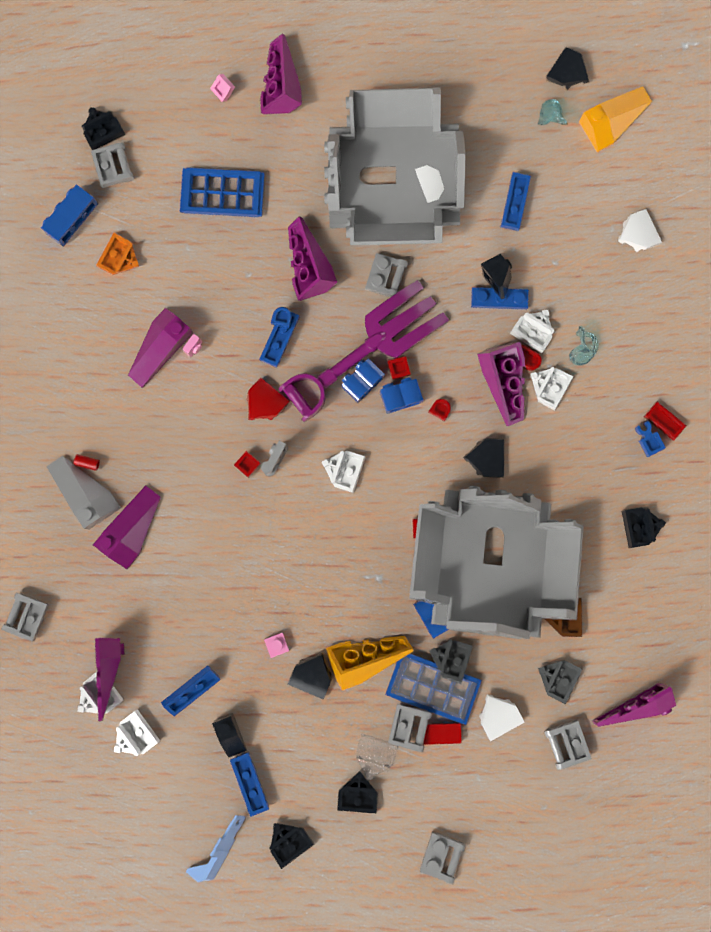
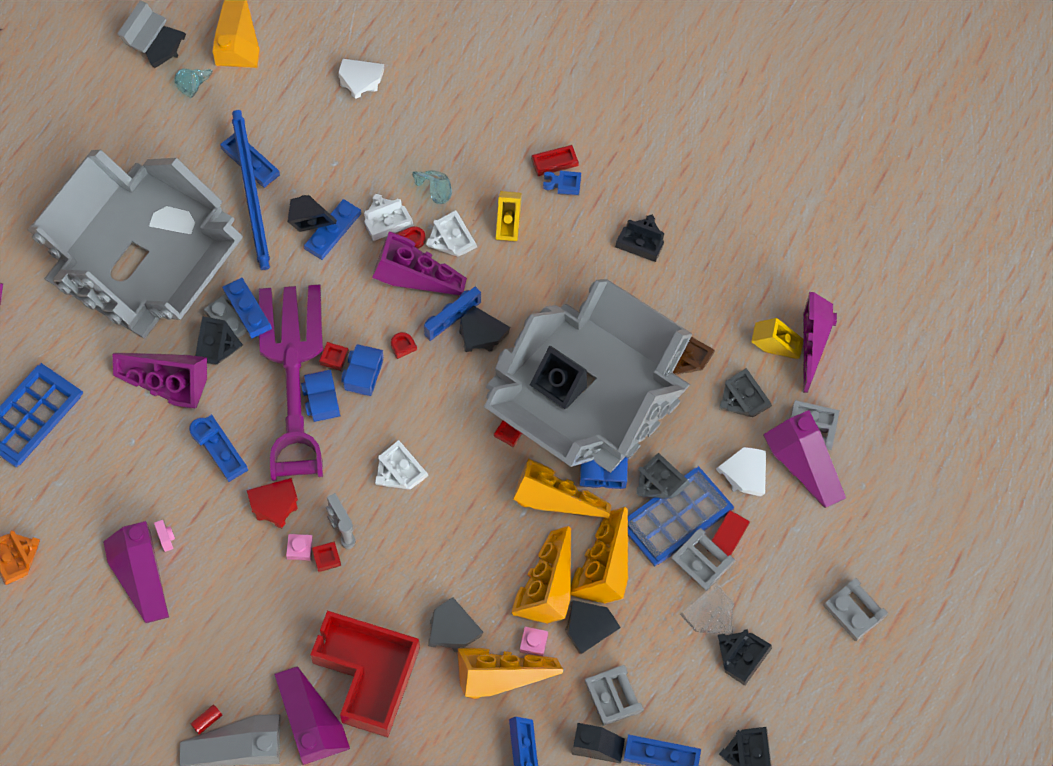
camera: 55 degrees left, 20 degrees down
none -> light grey panel [118,0,167,53]
none -> black slope [195,316,243,365]
none -> blue plate [222,278,272,339]
none -> blue piece [232,110,270,270]
none -> bright pink plate [286,534,313,561]
none -> red piece [310,610,420,738]
none -> blue plate [424,286,481,341]
none -> dark grey slope [428,597,483,652]
none -> light orange wedge [457,648,563,699]
none -> yellow slope [496,191,522,241]
none -> light orange wedge [511,526,571,624]
none -> light orange wedge [513,458,611,518]
none -> black slope [530,346,587,409]
none -> light grey plate [585,665,644,726]
none -> yellow slope [751,318,803,359]
none -> magenta wedge [763,410,846,508]

